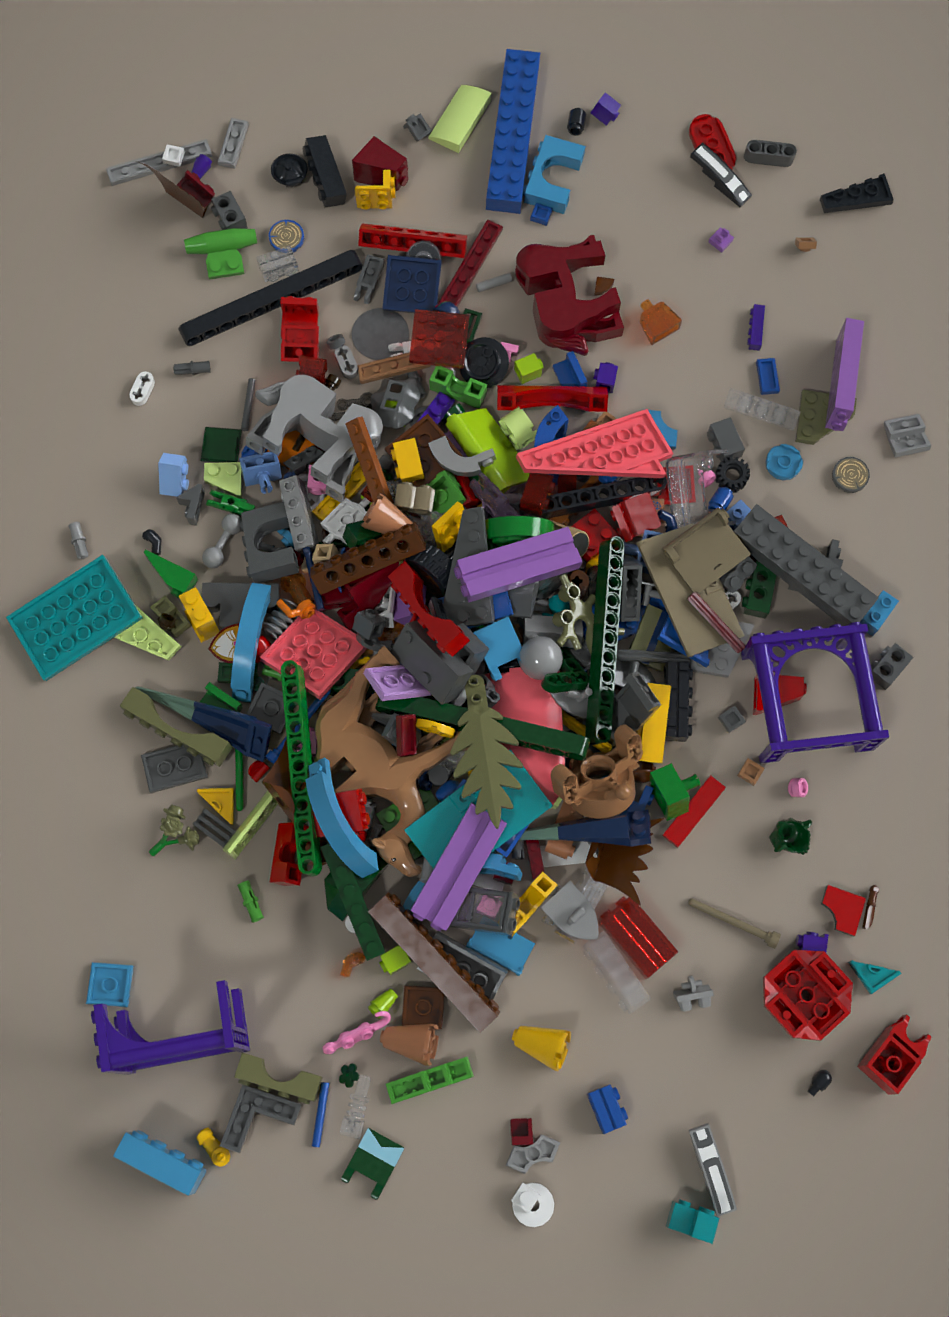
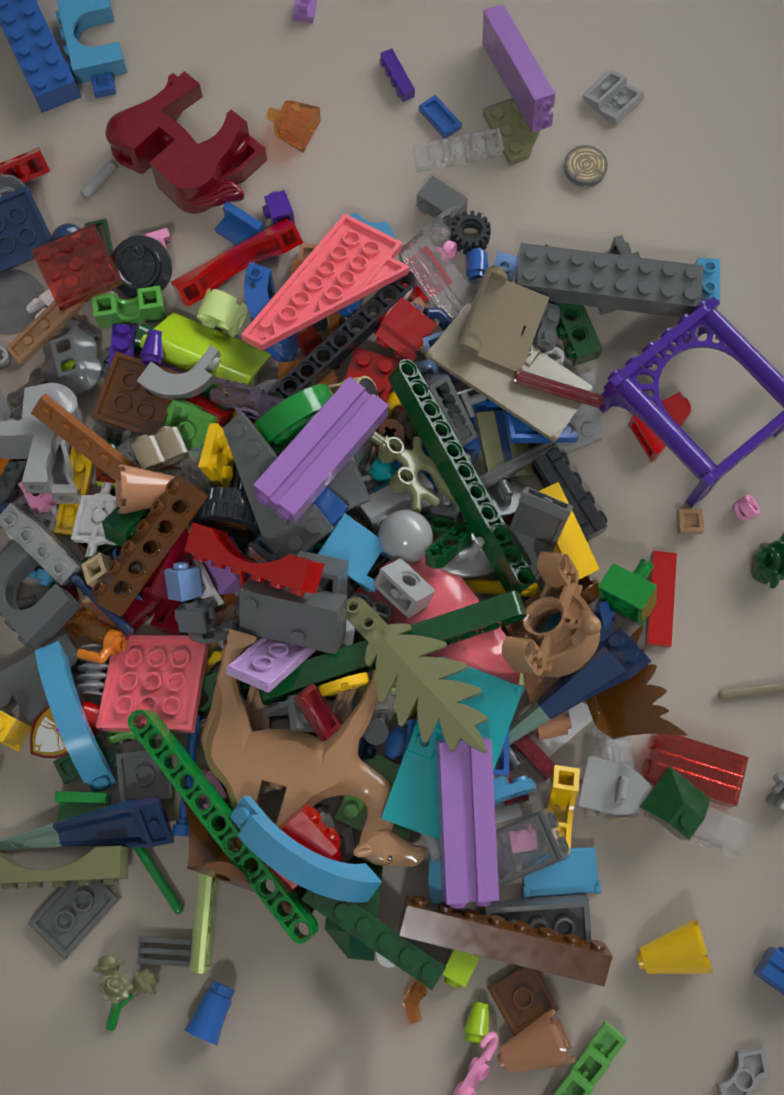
camera: 30 degrees left, 0 degrees up
yellow tile [197,788,234,825] -> none
bright green pin [237,880,264,923] -> none
red plate [248,760,270,783] -> none
red arch [269,822,309,886] -> none
yellow brick [391,438,425,482] -> none
dark red tile [438,219,503,307] -> none
dark red panel [510,1118,533,1145] -> none
lime brick [514,353,543,384] -> none
clear red brick [519,473,555,516] -> none
reddish brown tile [594,277,614,296] -> none
dark grey plate [718,706,746,733] -> none
dark azure tile [765,444,803,480] -> none
dark grey brick [871,643,914,690] -> none
none -> dark purple cone [140,329,164,366]
none -> medium blue brick [164,562,203,602]
none -> blue plant [184,980,235,1045]
none -> light grey brick [373,558,436,618]
none -> dark green slope [639,766,711,840]

